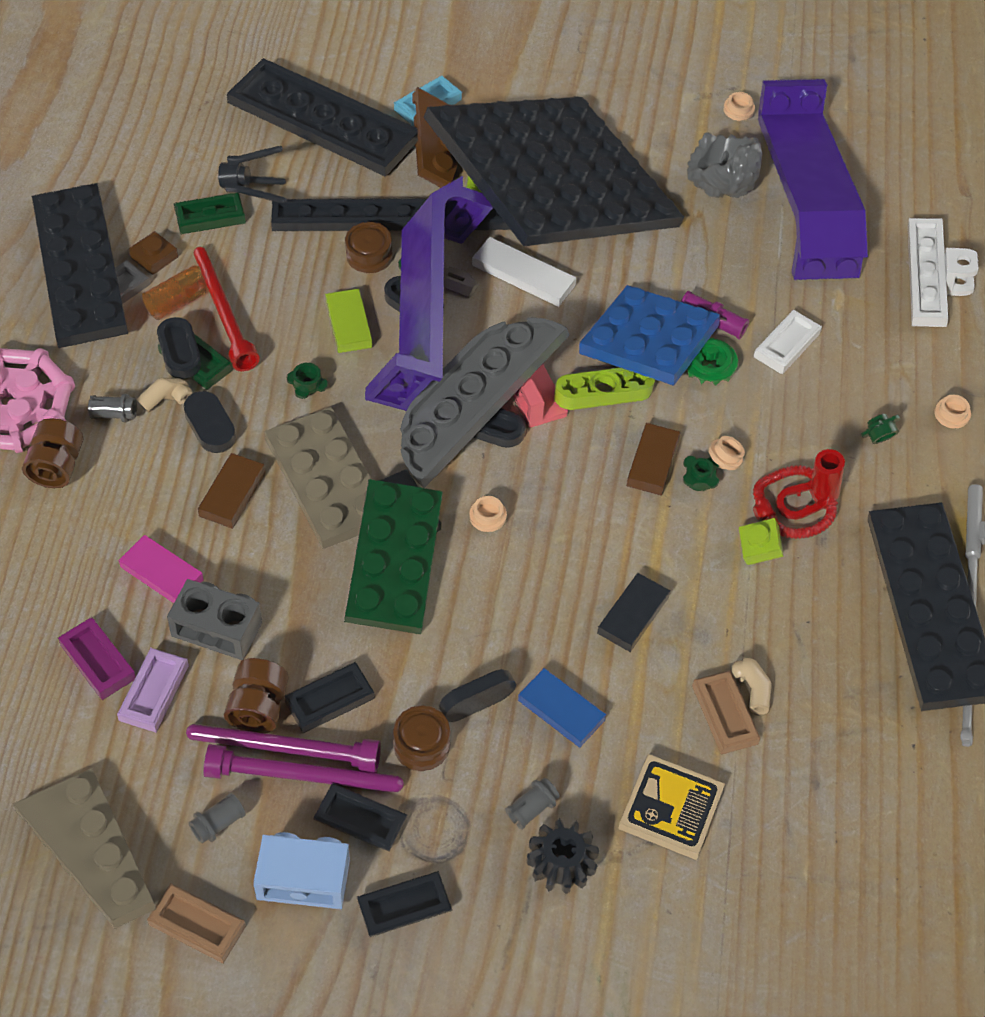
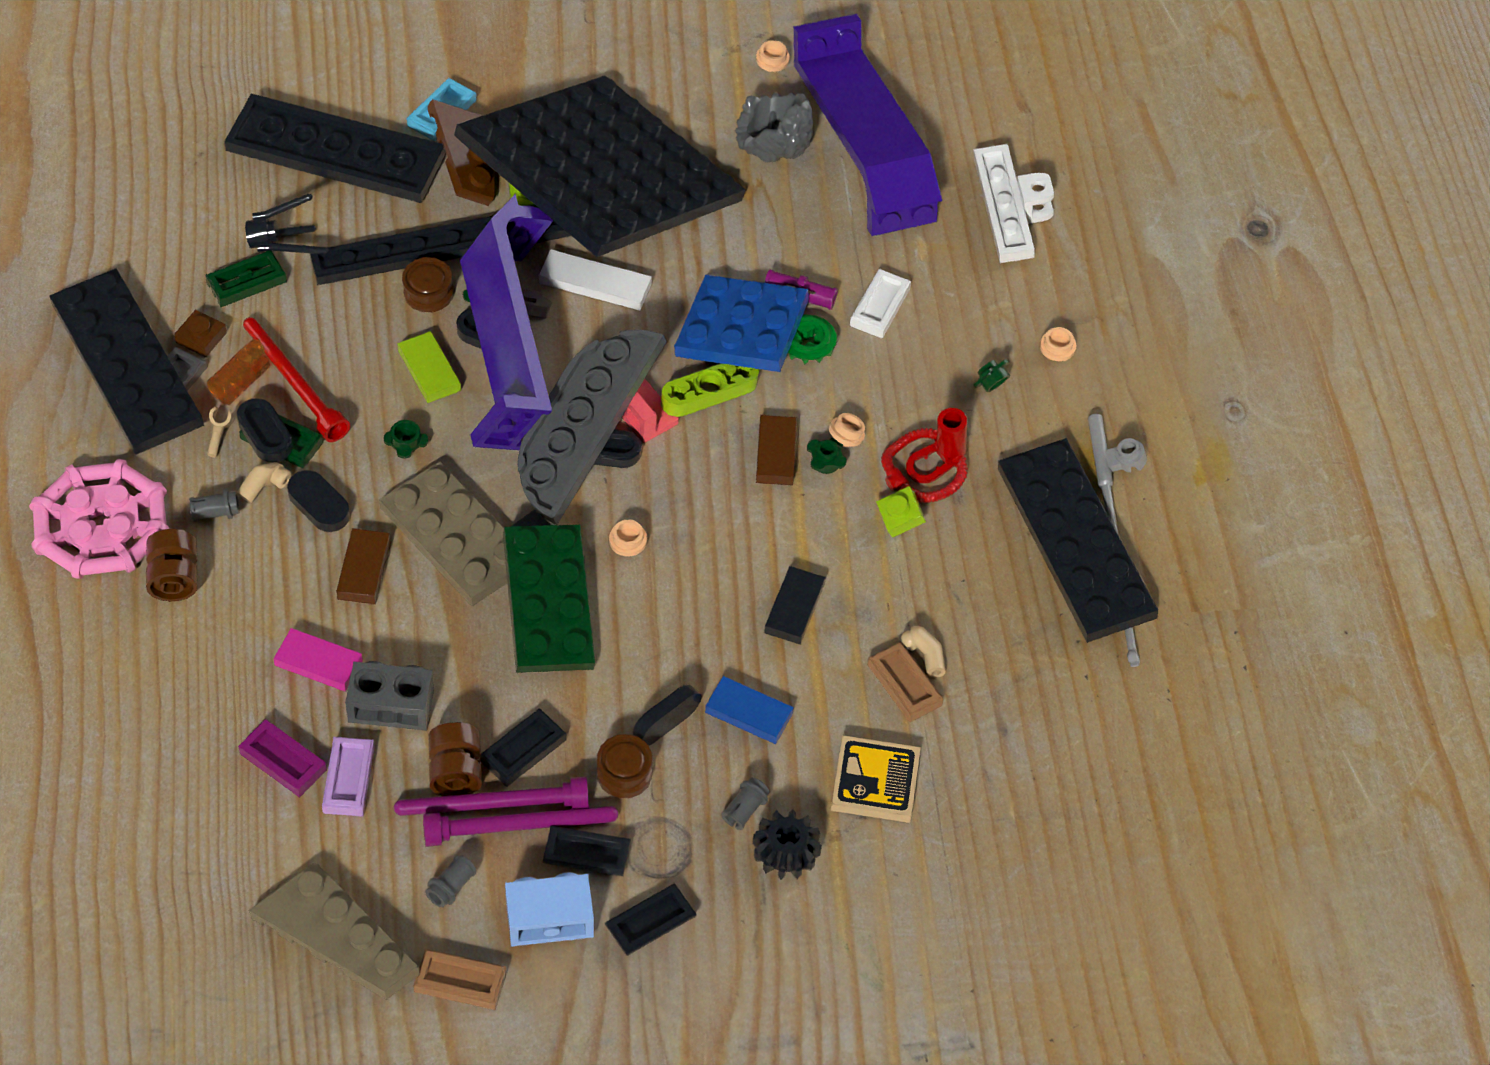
camera: 15 degrees left, 0 degrees up
none -> tan hand [207,407,234,457]

